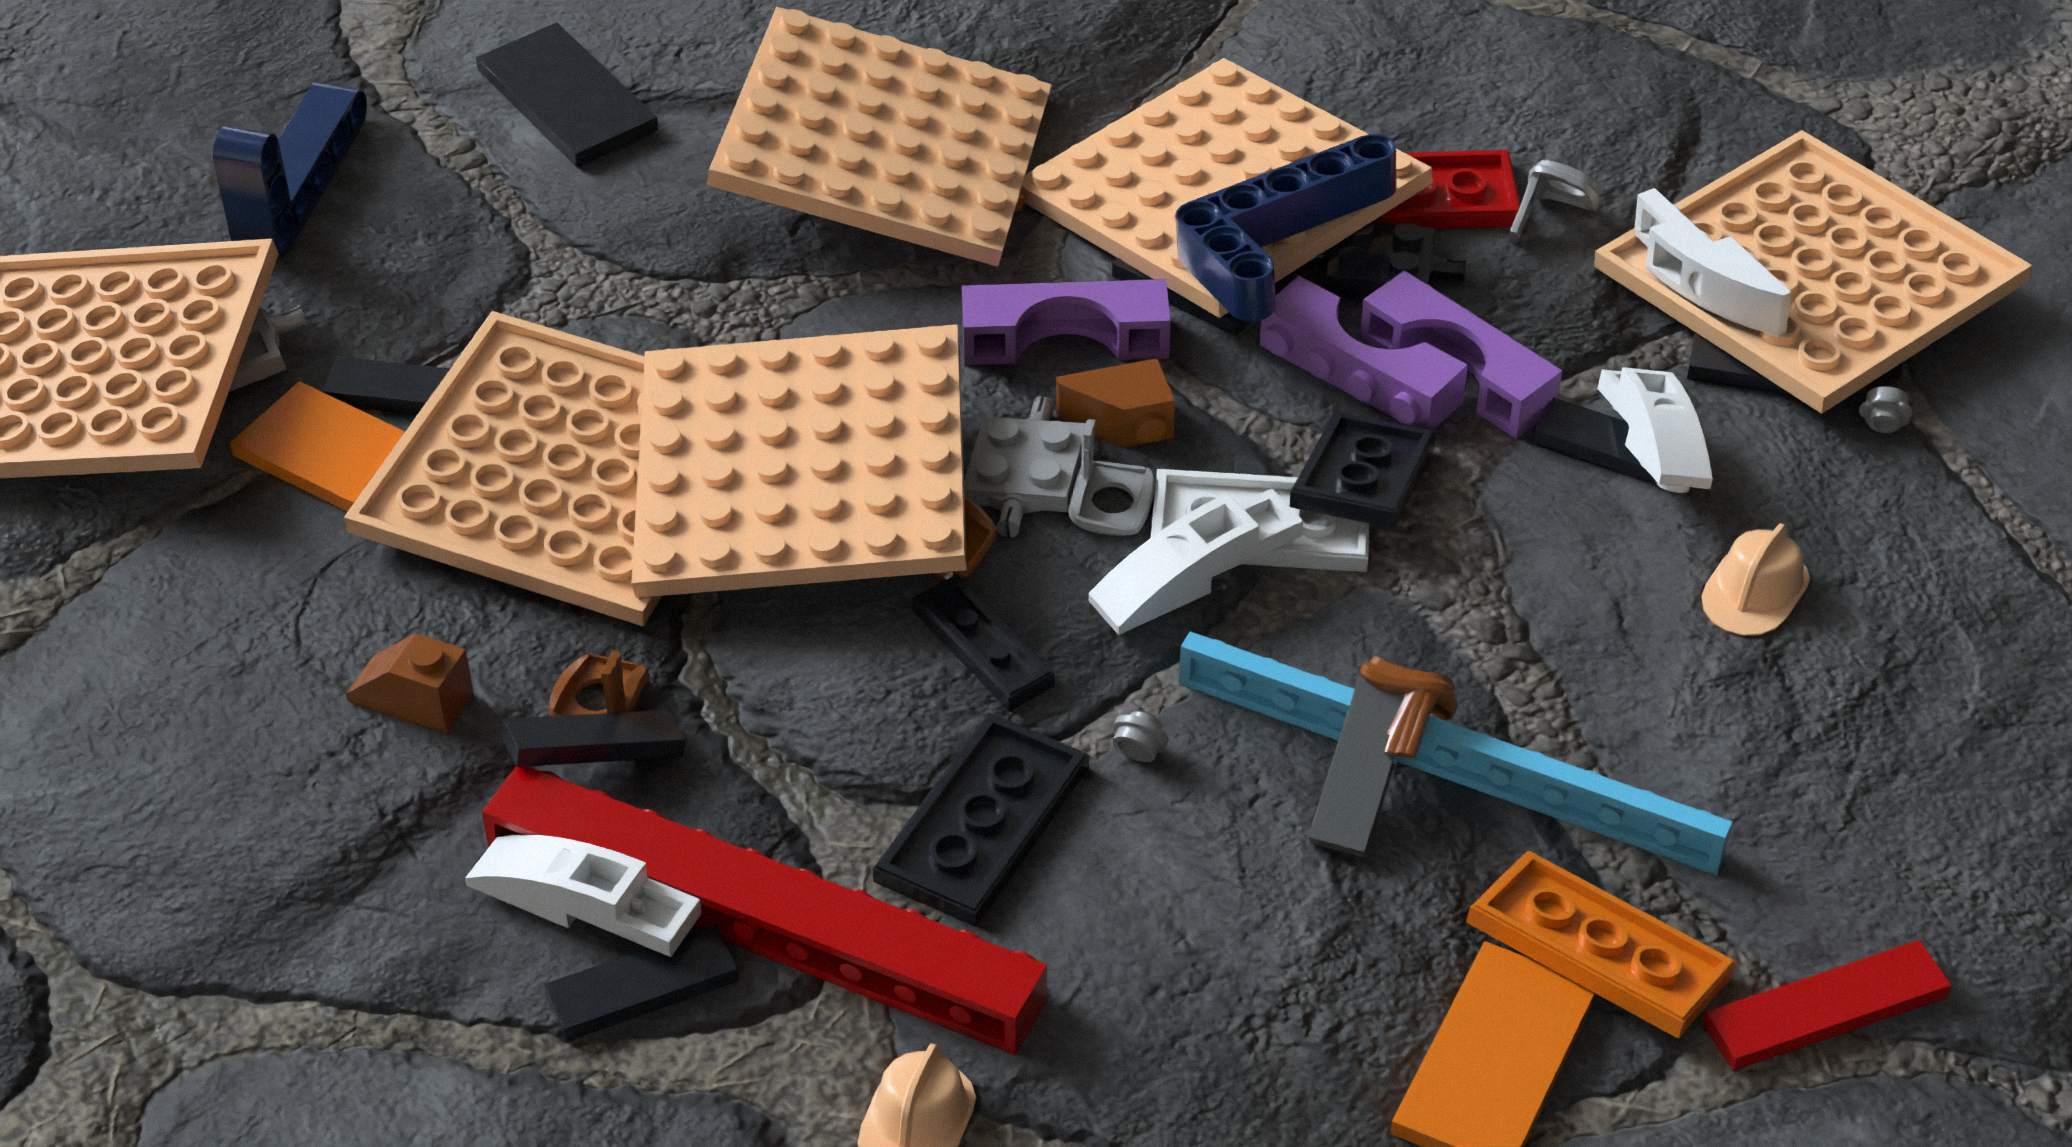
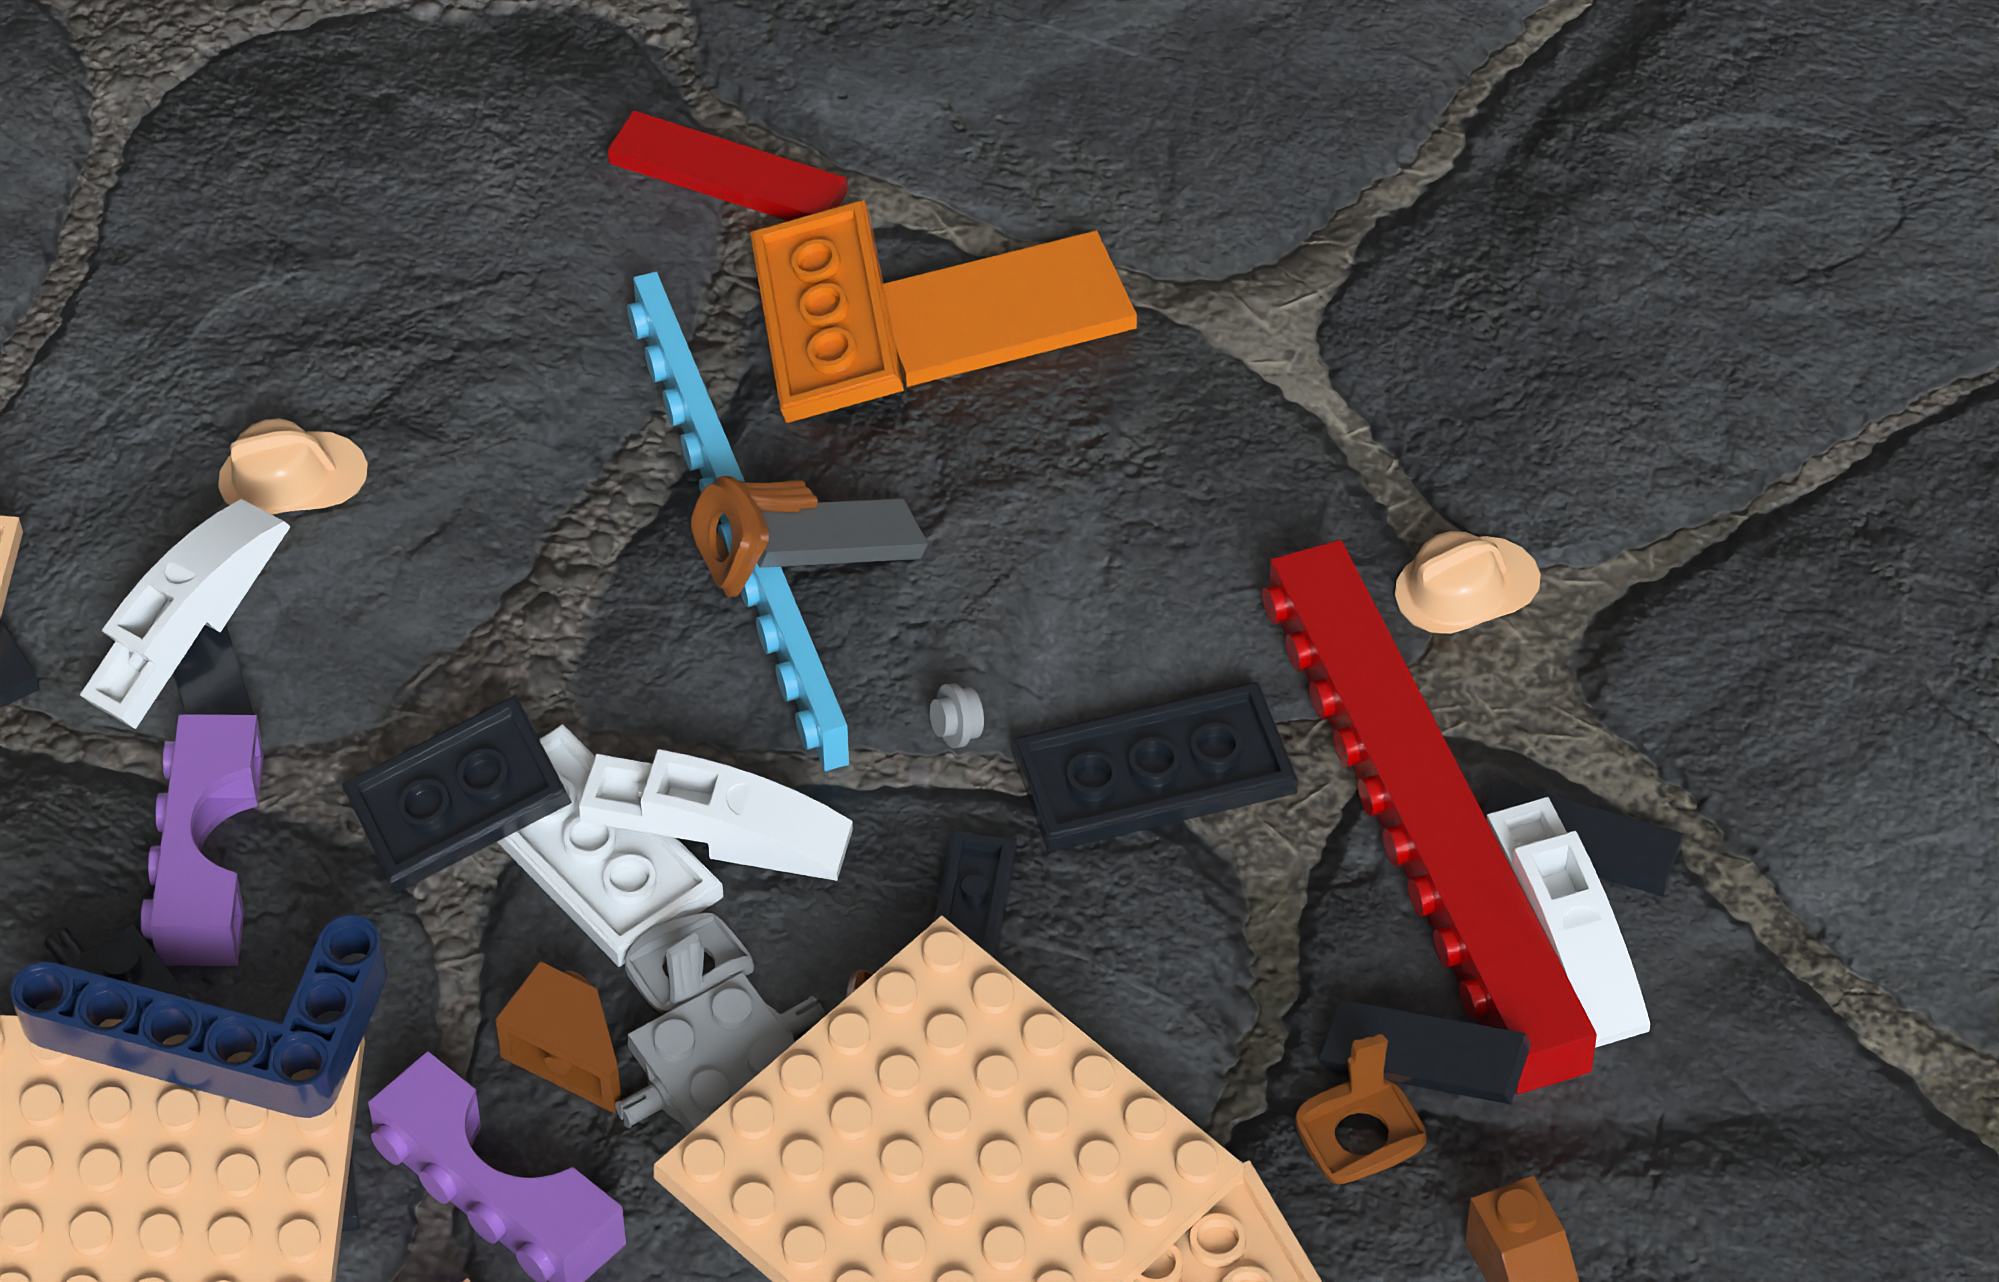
camera: 135 degrees left, 5 degrees up
medium lavender arch [1260,276,1468,430] -> none

